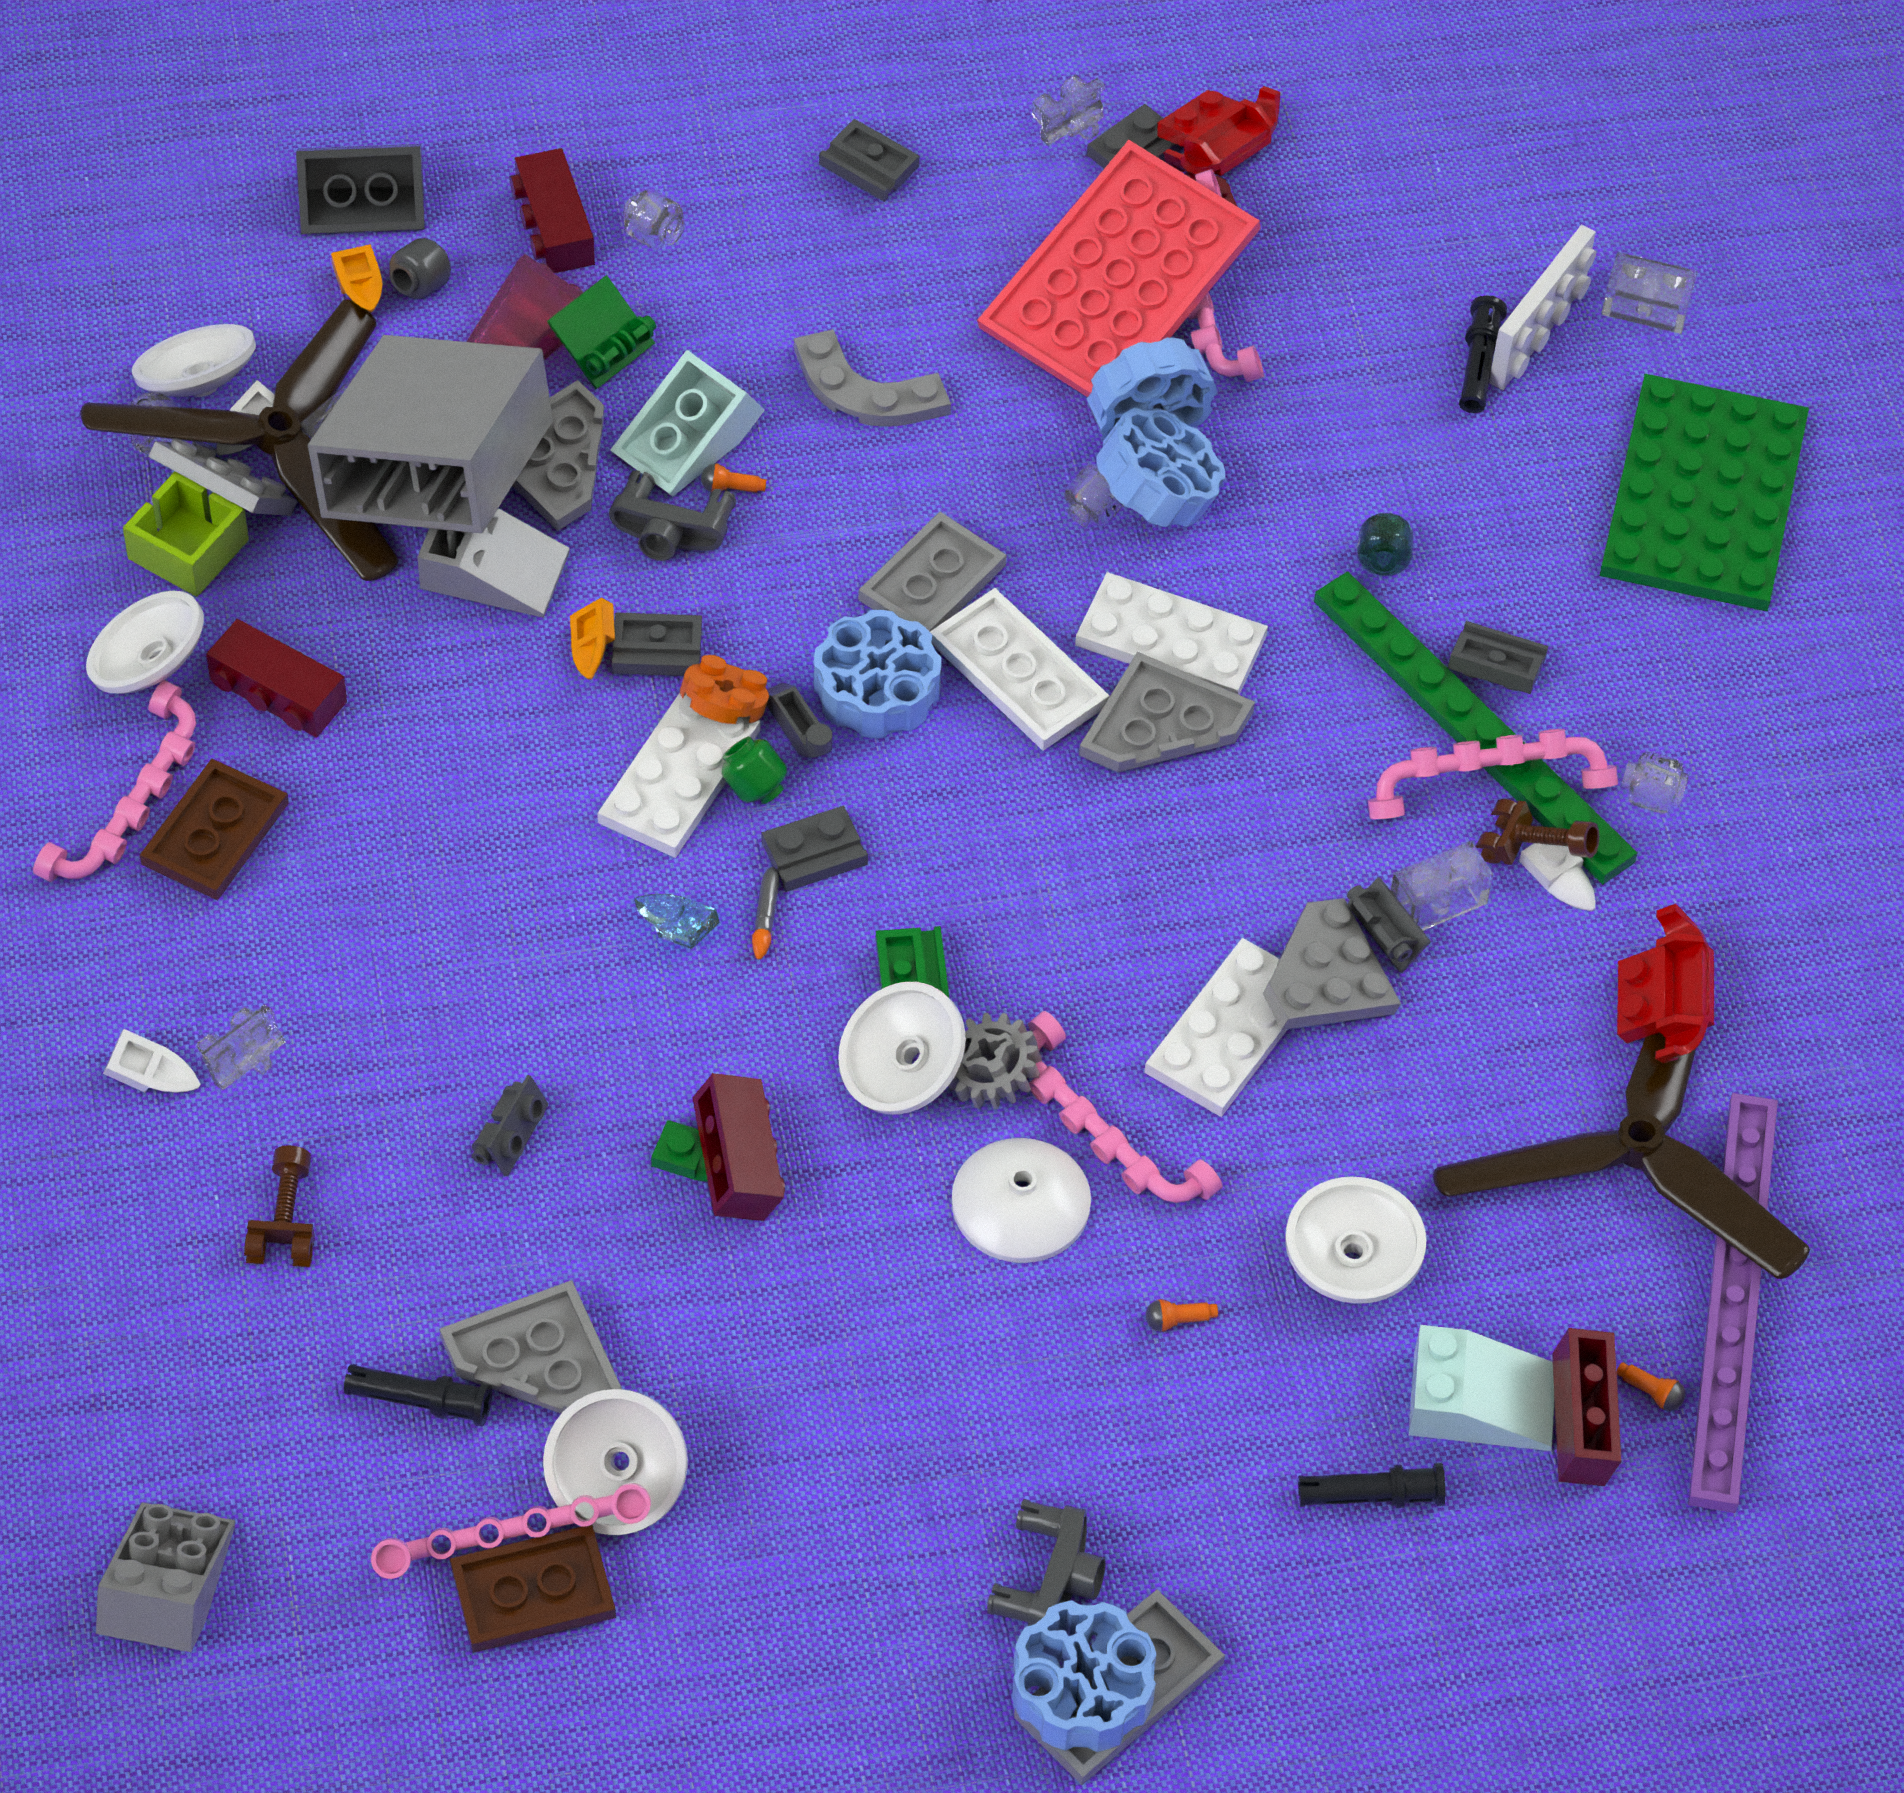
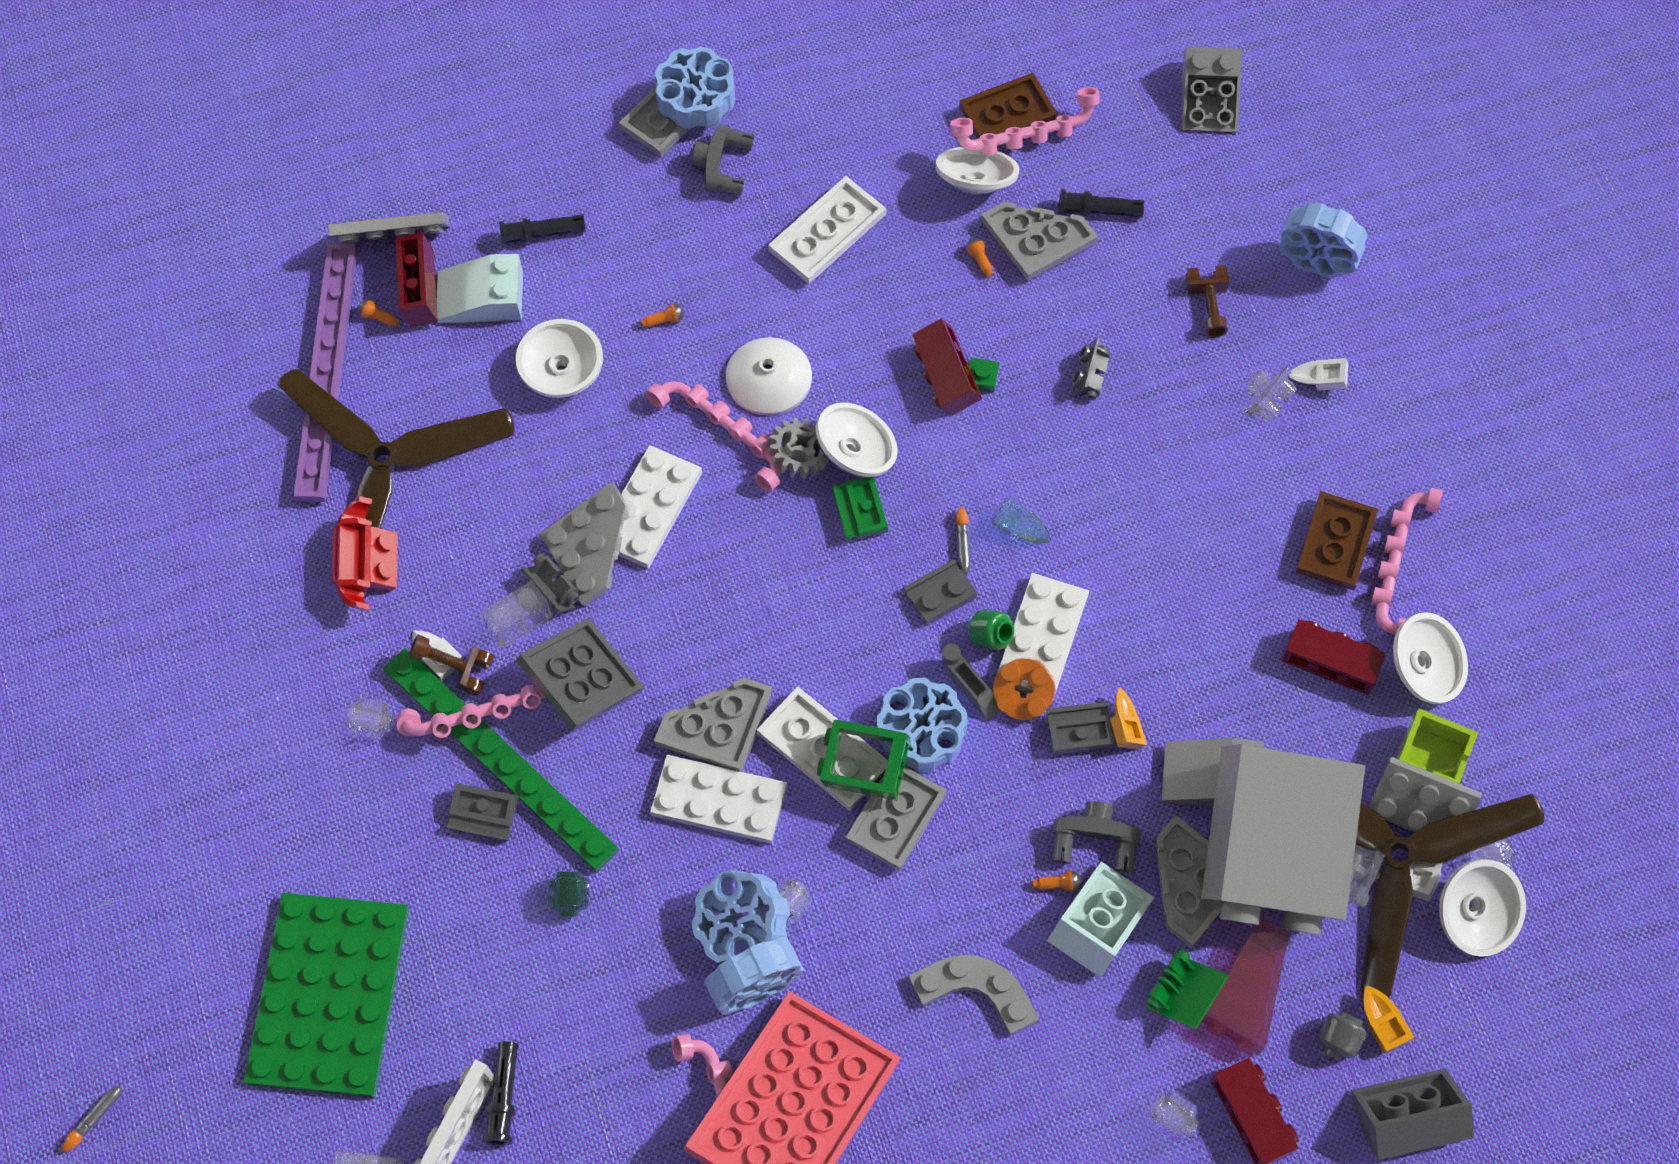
camera: 175 degrees right, 10 degrees up
none -> light grey plate [328,212,450,243]
none -> dark grey plate [516,618,644,731]
none -> white plate [768,176,886,284]
none -> green window [817,719,910,801]
none -> orange piece [966,238,994,278]
none -> light blue connector [1278,203,1368,278]

